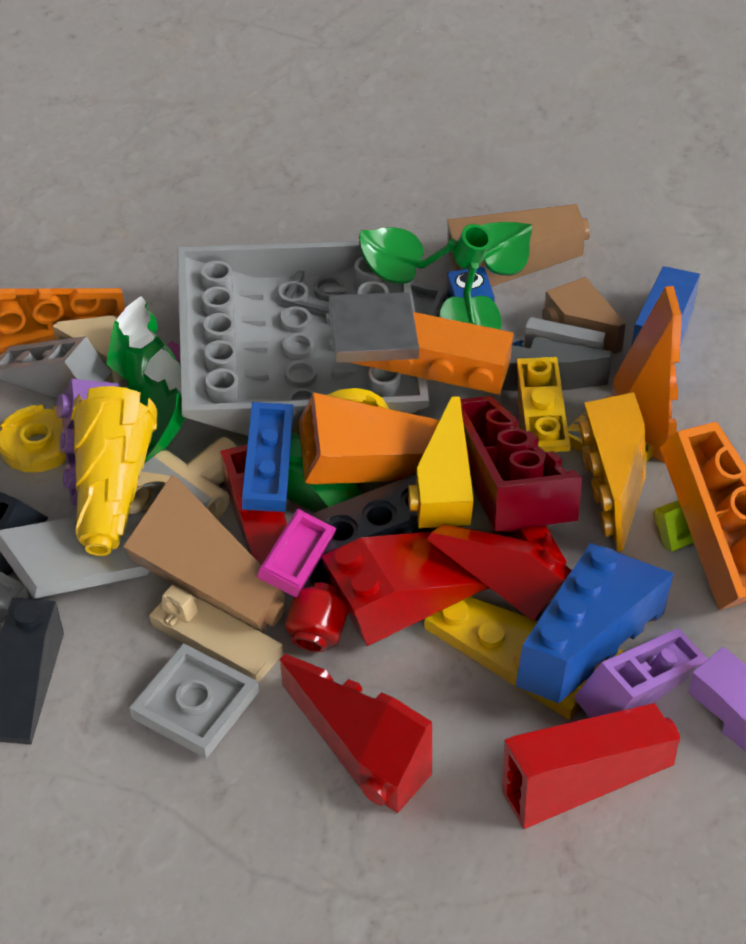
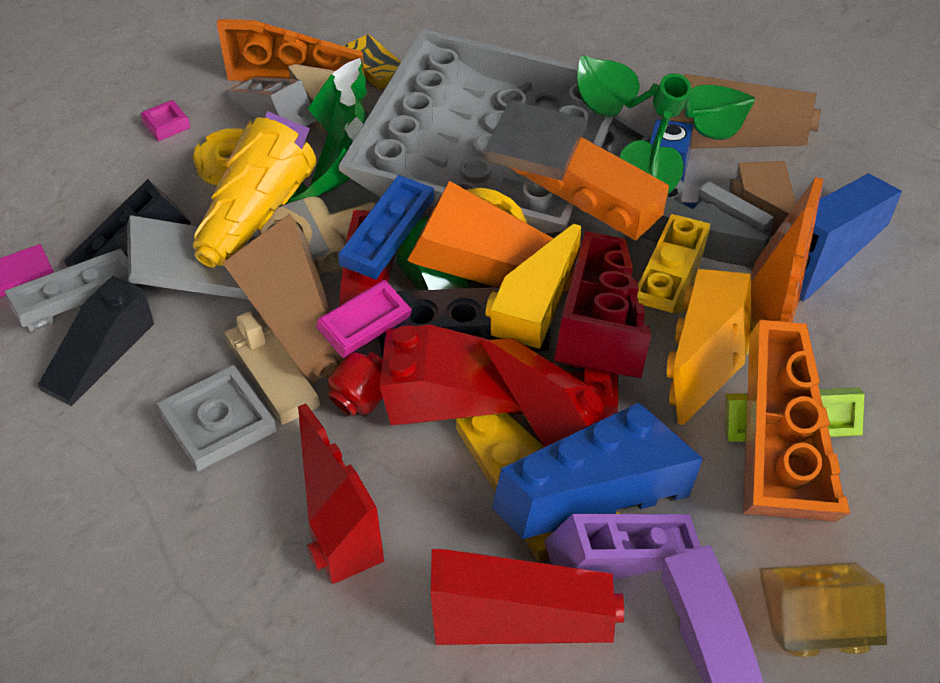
camera: 25 degrees right, 0 degrees up
none -> yellow tile [343,34,401,90]

